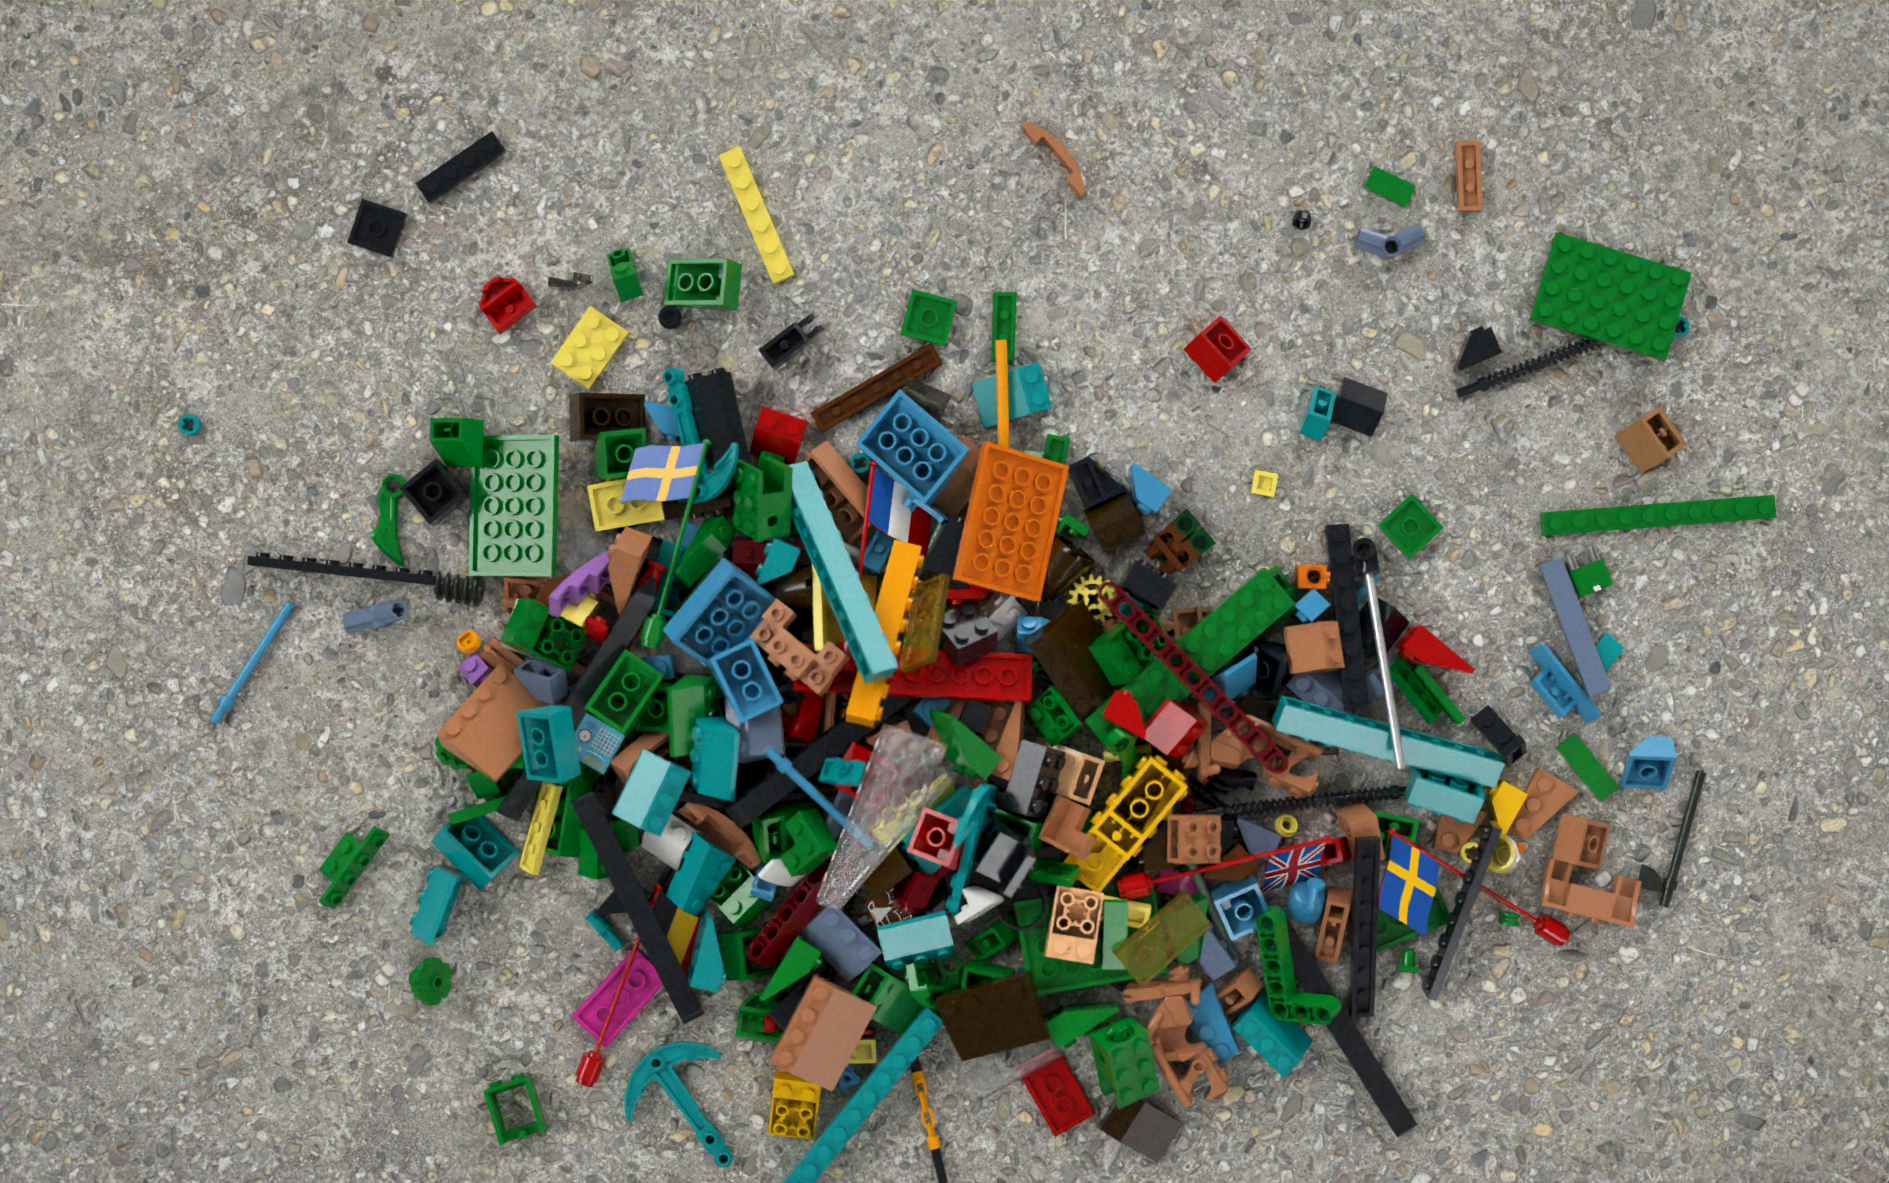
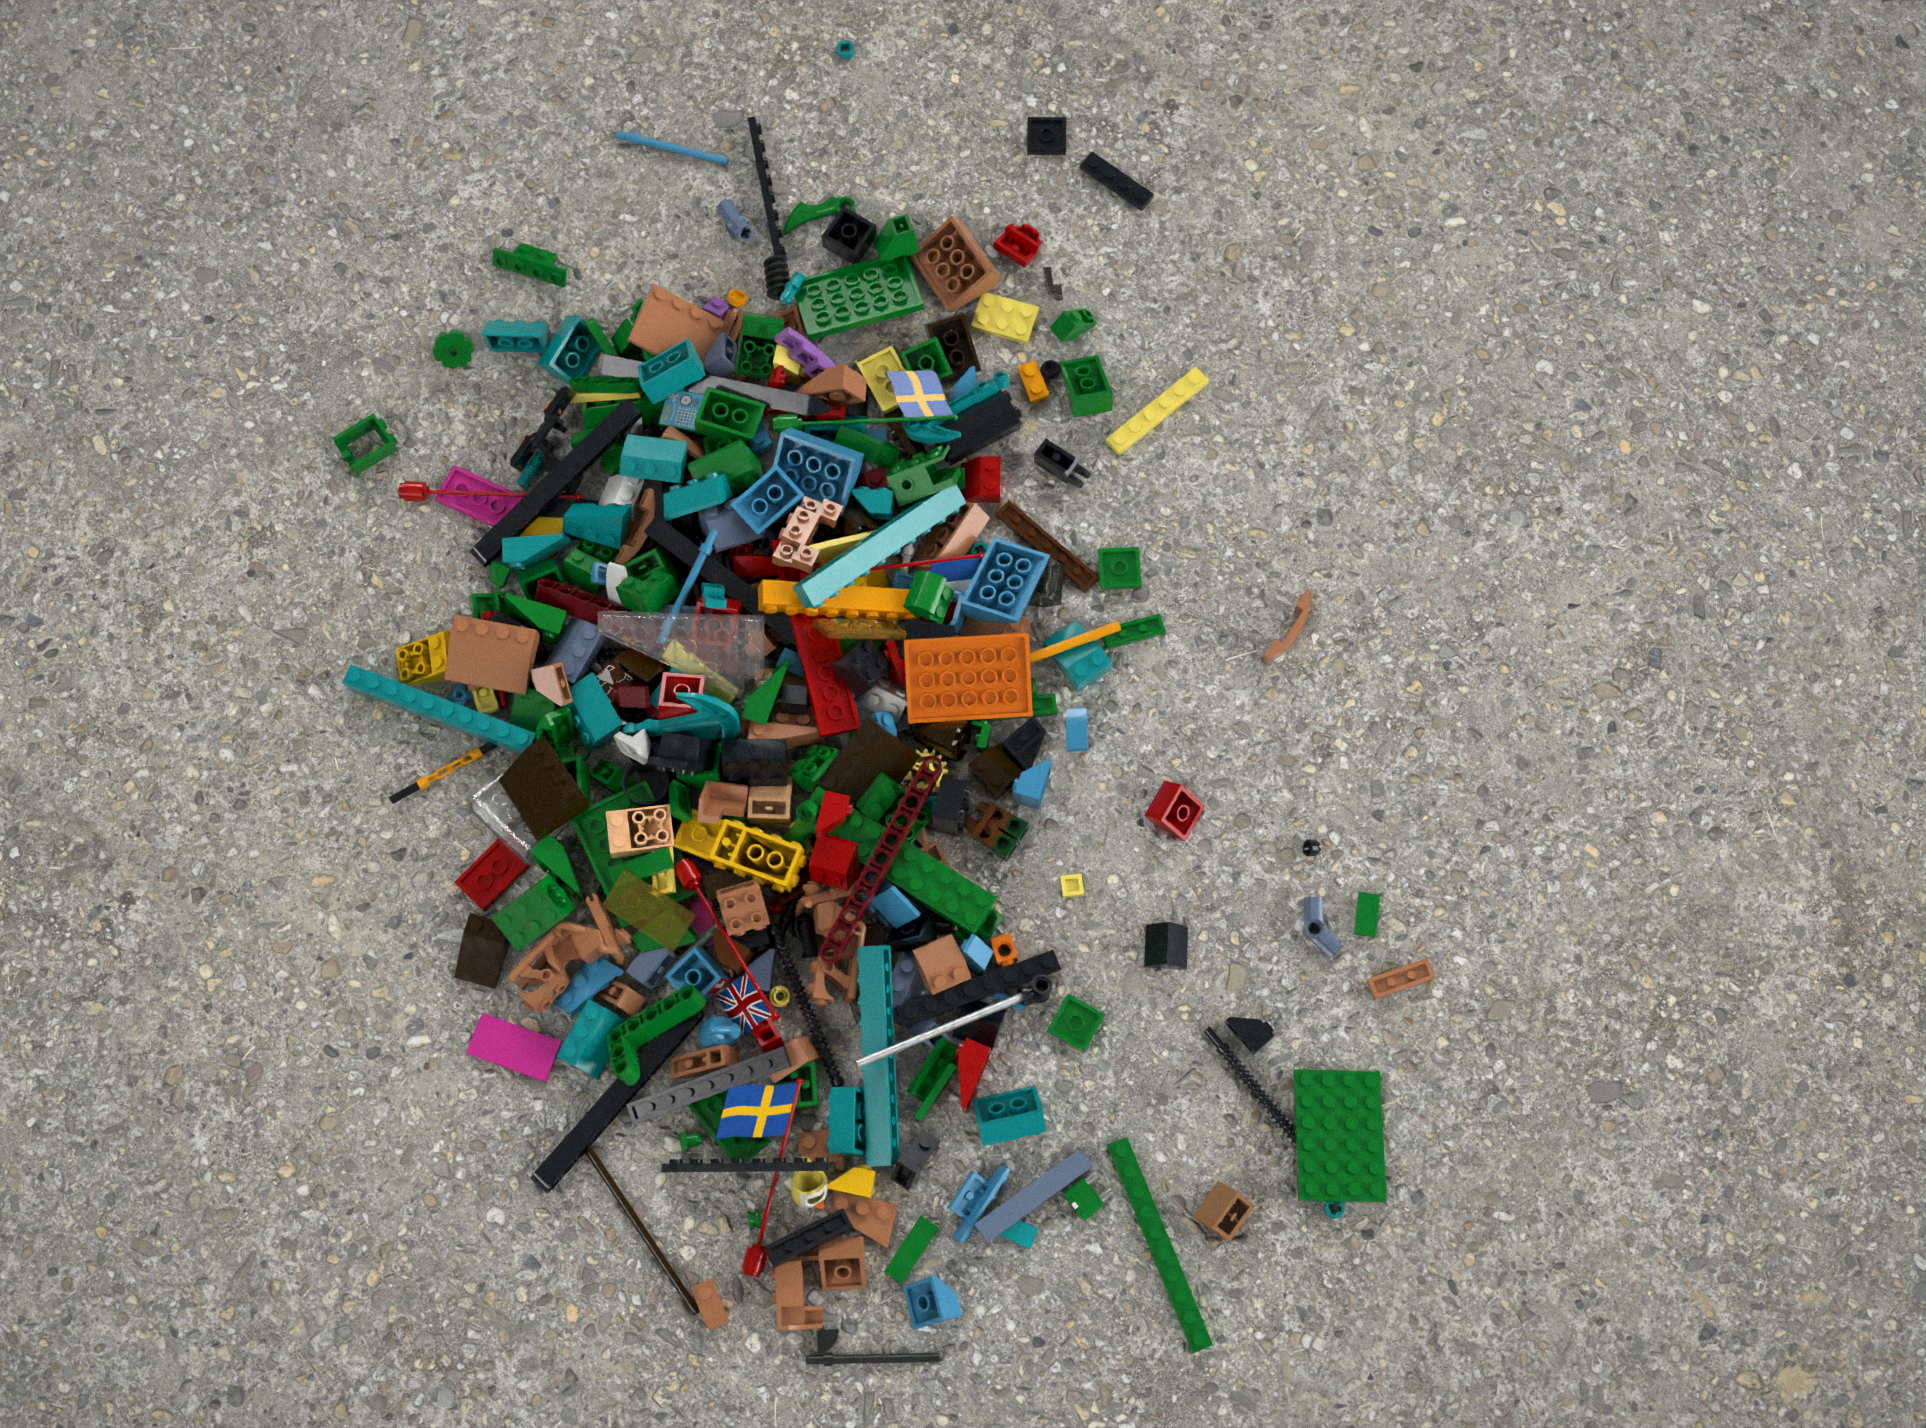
camera: 85 degrees right, 15 degrees down
teal piece [624,1041,733,1167] -> none
teal slope [1299,385,1336,441] -> none
none -> dark pink tile [466,1013,562,1082]
none -> green slope [487,560,511,589]
none -> black piece [510,386,577,472]
none -> nougat slope [531,661,573,706]
none -> green beam [569,376,642,394]
none -> dark brown piece [585,1148,700,1316]
none -> nougat slope [691,1279,730,1331]
none -> black plate [764,1208,853,1268]
none -> teal axle [780,271,805,305]
none -> green brick [903,571,954,624]
none -> nougat slope [910,216,1002,313]
none -> teal slope [972,1085,1047,1146]
none -> light orange plate [1017,360,1049,404]
none -> dark azure slope [1066,708,1088,752]

